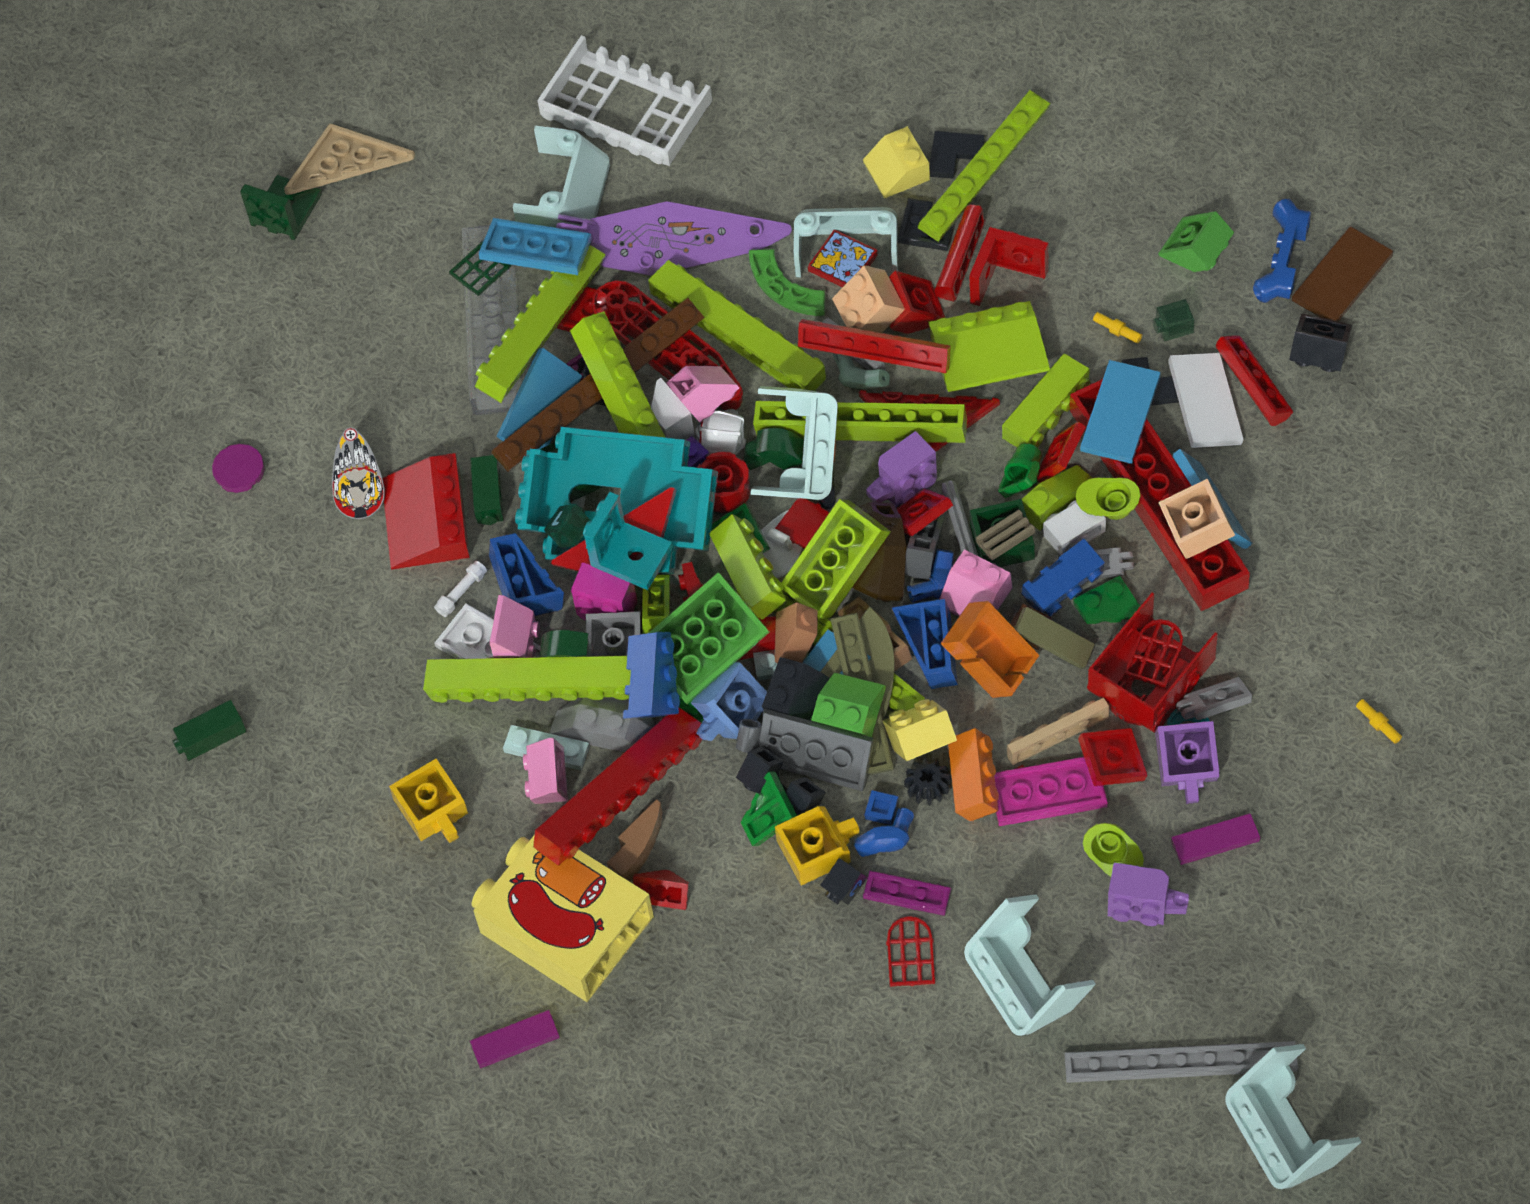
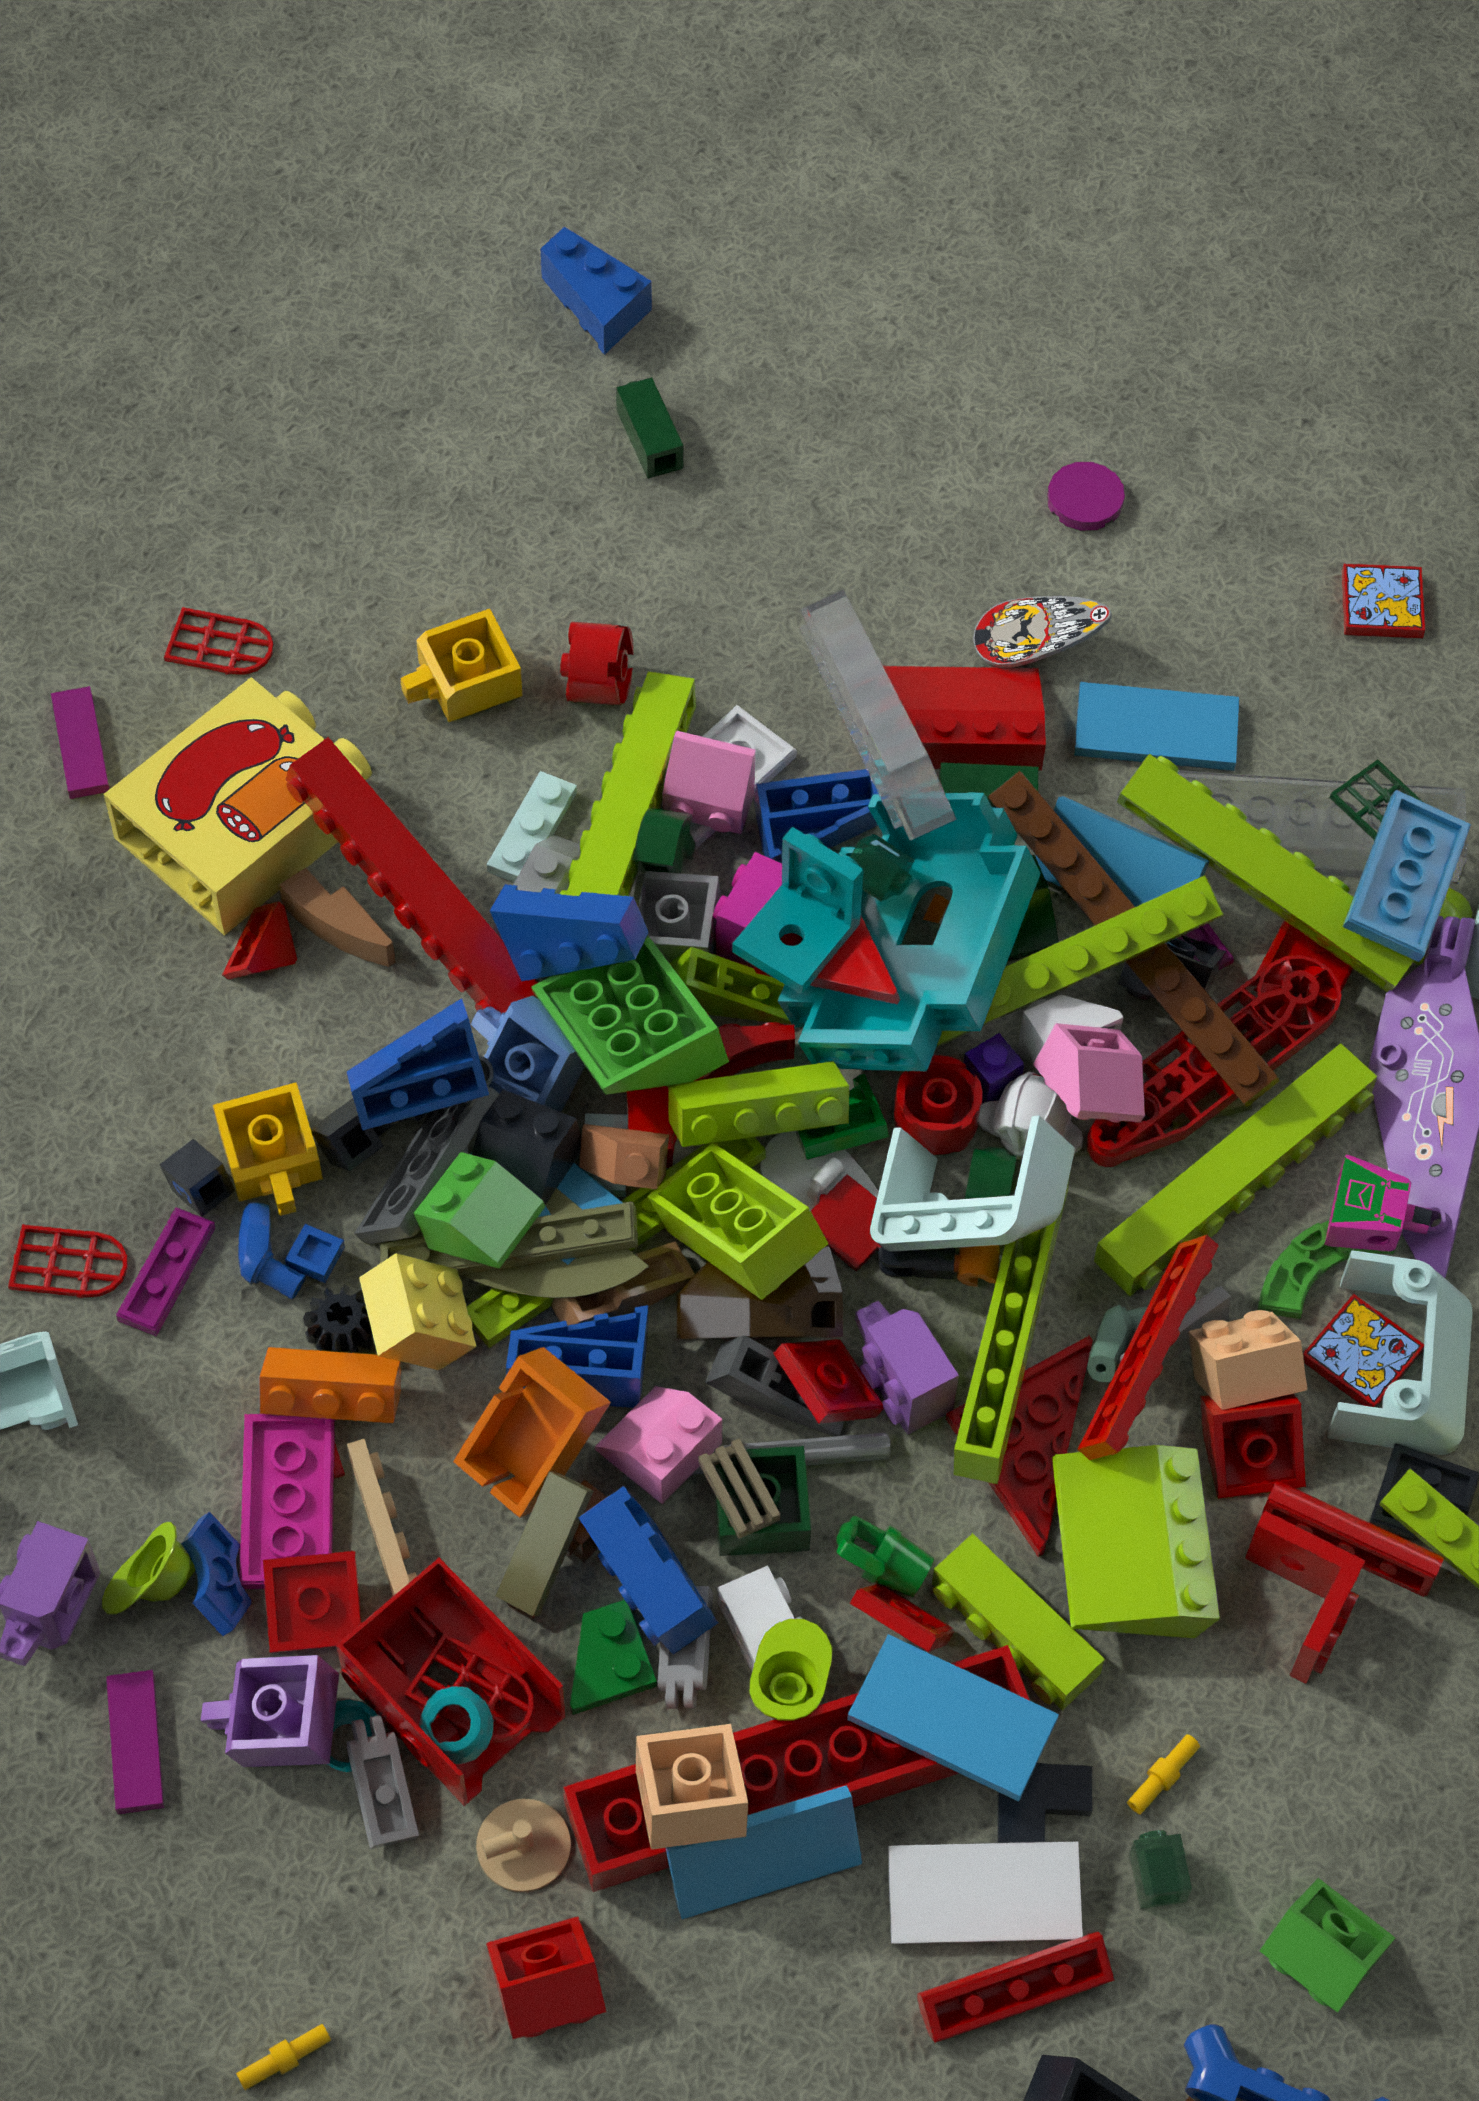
camera: 90 degrees right, 0 degrees up
white bar [434,561,487,617] -> none
bright pink slope [523,738,568,804] -> none
green wing [740,772,797,846] -> none
blue arm [907,549,954,603] -> none
lime slope [1022,465,1092,531] -> none
none -> red window [164,607,274,675]
none -> blue tile [181,1512,252,1636]
none -> blue wedge [347,998,489,1130]
none -> teal piece [419,1686,494,1764]
none -> tan shield [476,1799,571,1892]
none -> red slope [486,1916,607,2039]
none -> blue wedge [540,227,652,355]
none -> red brick [560,622,634,705]
none -> clear brick [799,589,956,841]
none -> dark azure tile [1074,682,1239,771]
none -> torso [1324,1155,1432,1251]
none -> tile [1342,564,1425,639]

